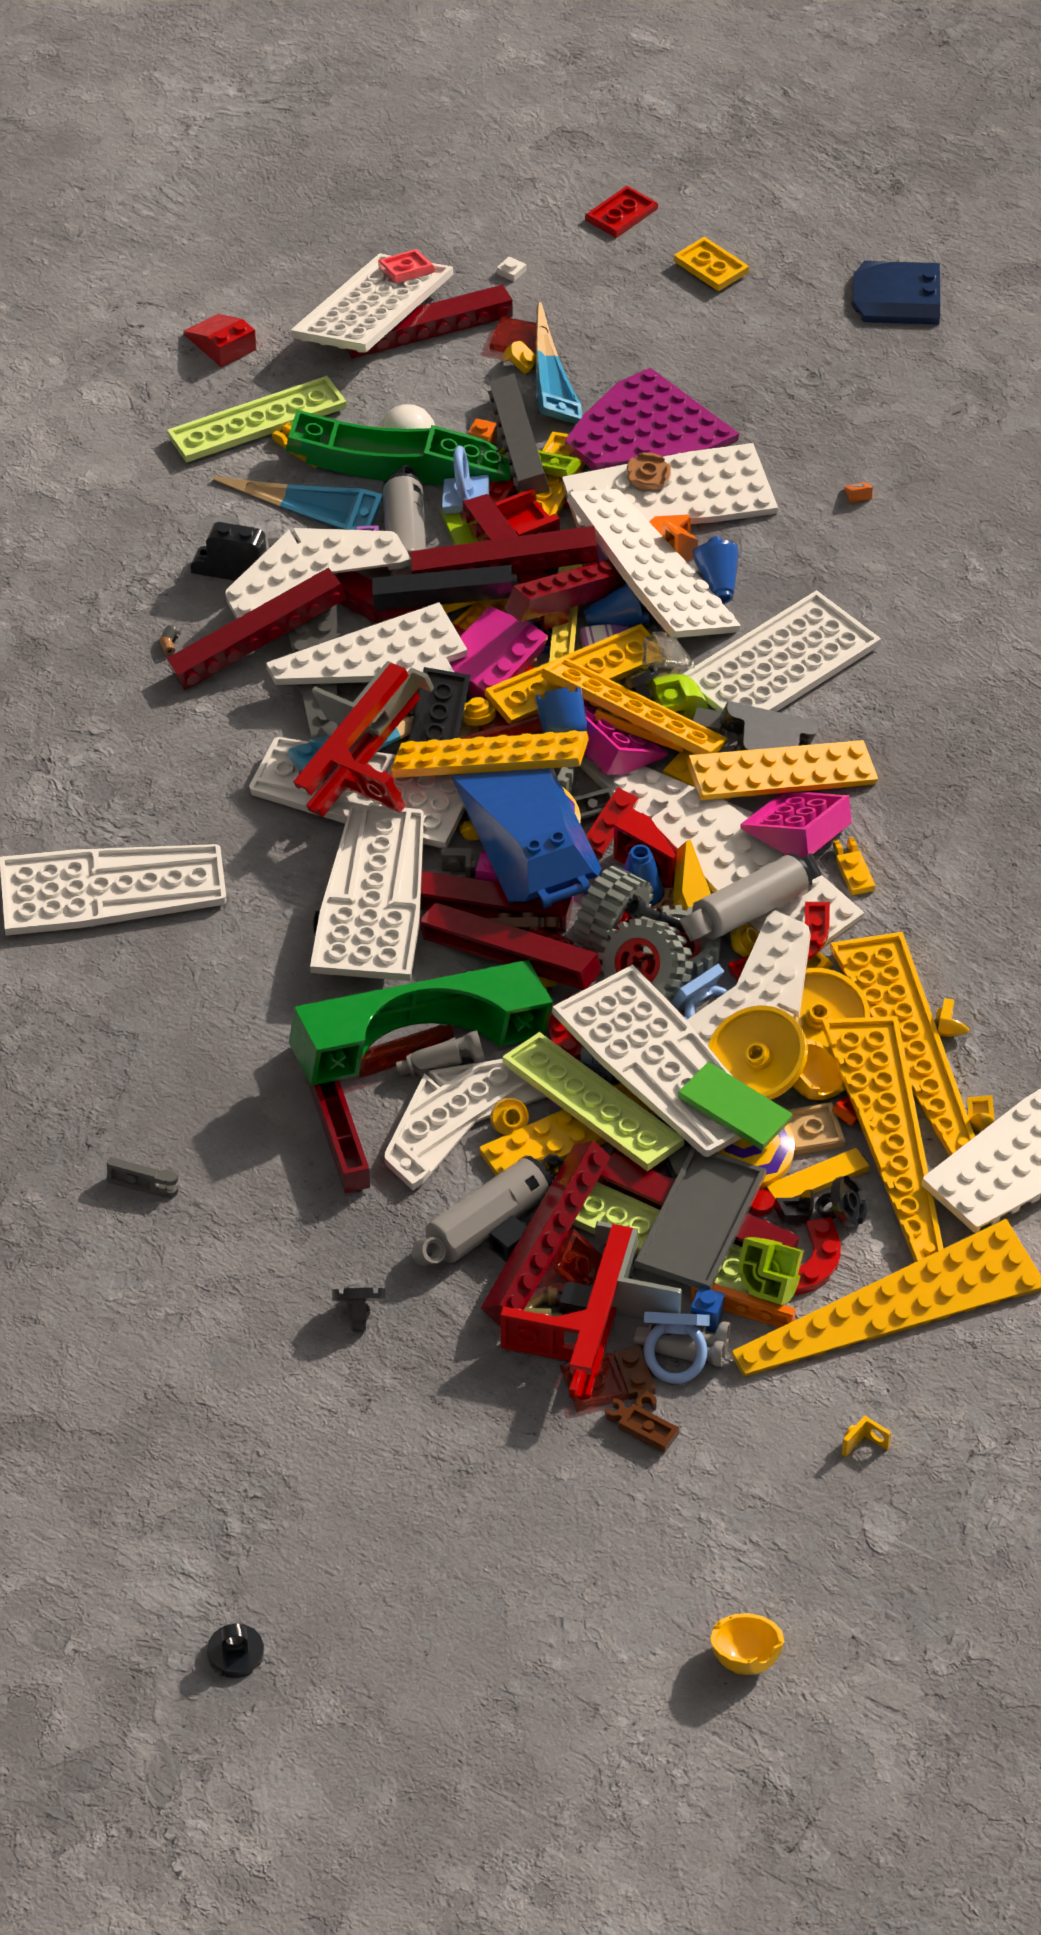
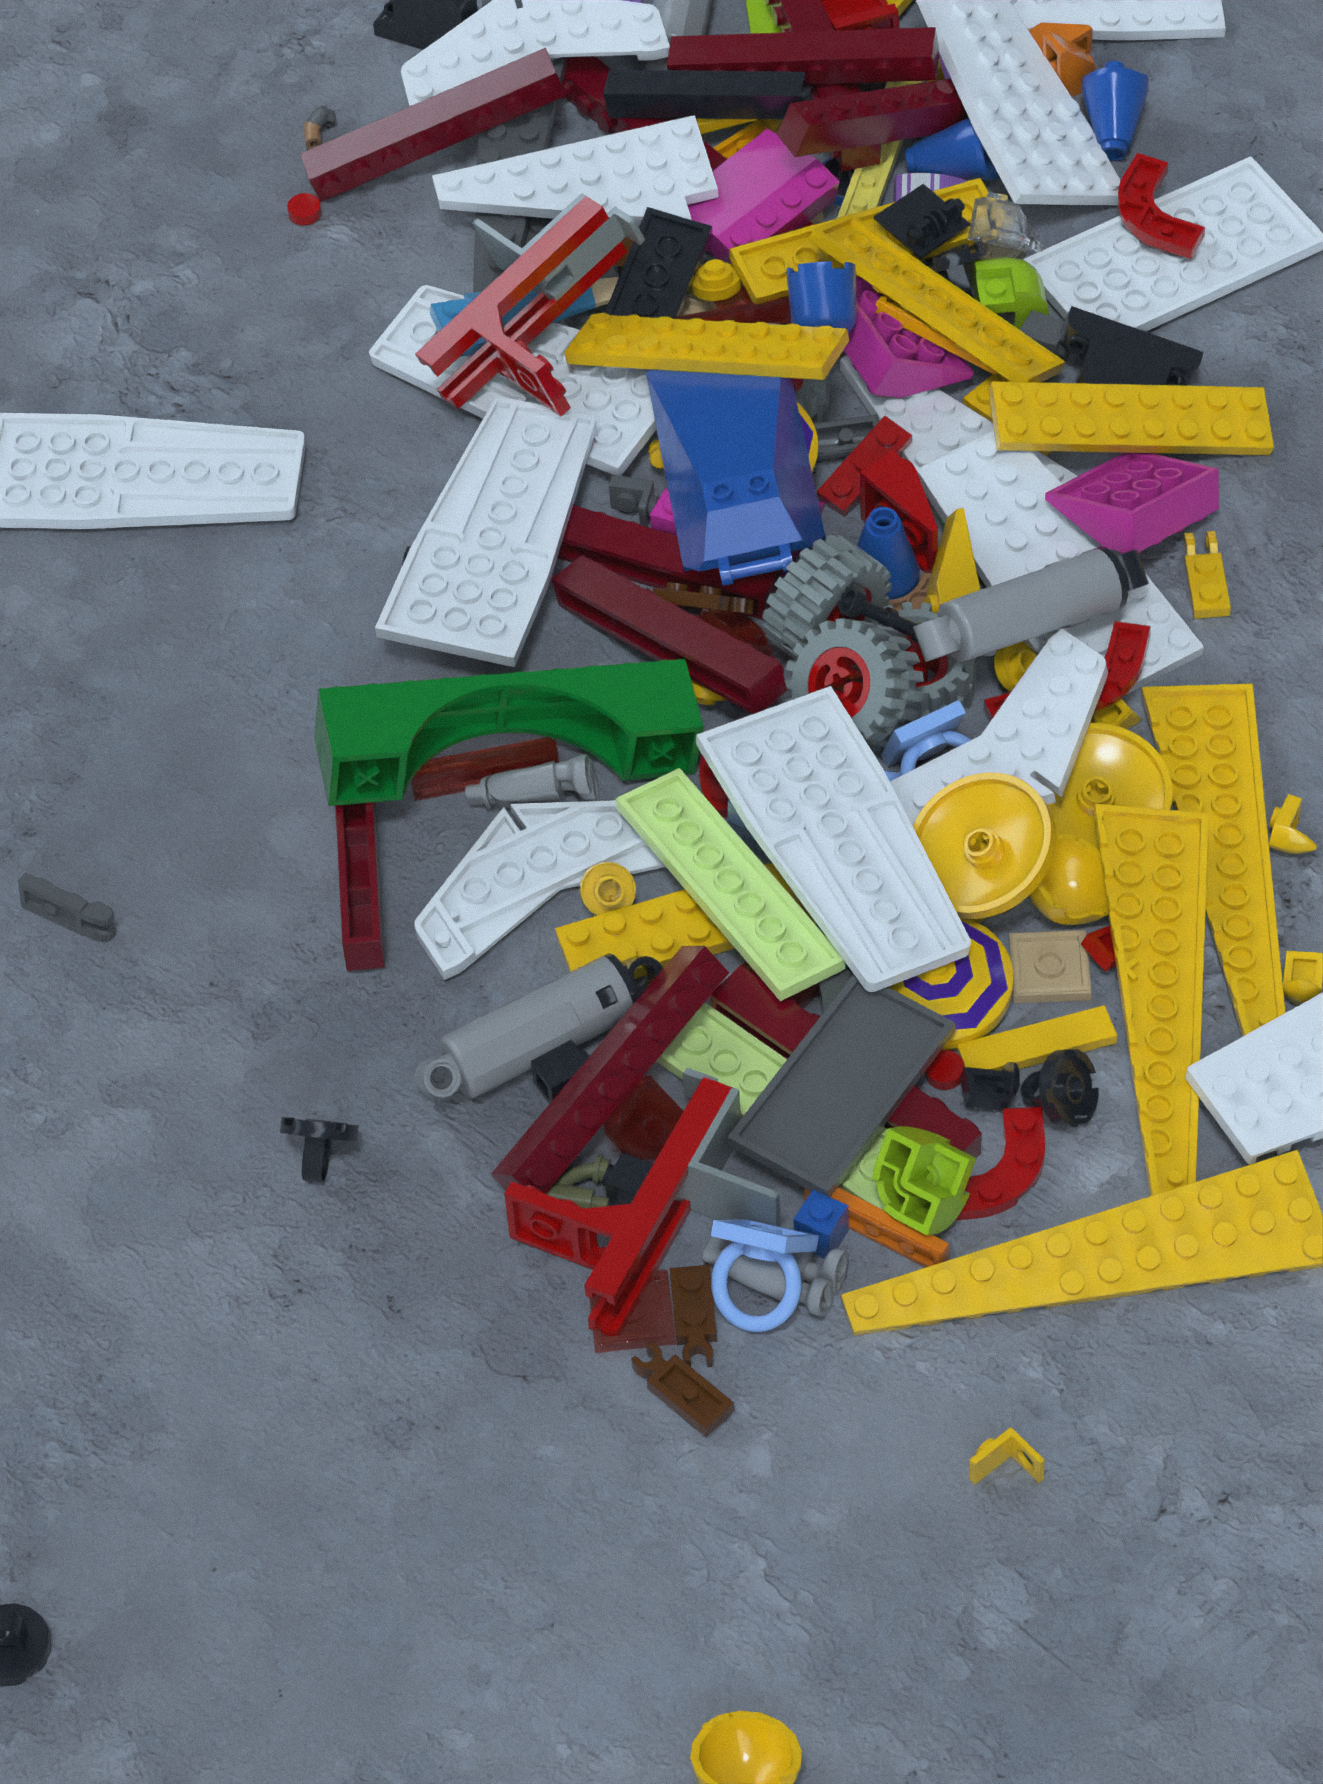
camera: 15 degrees right, 5 degrees up
bright green tile [677,1061,793,1151] -> none
none -> red tile [287,193,322,225]
none -> black hinge [873,184,970,259]
none -> red plate [1118,153,1205,259]

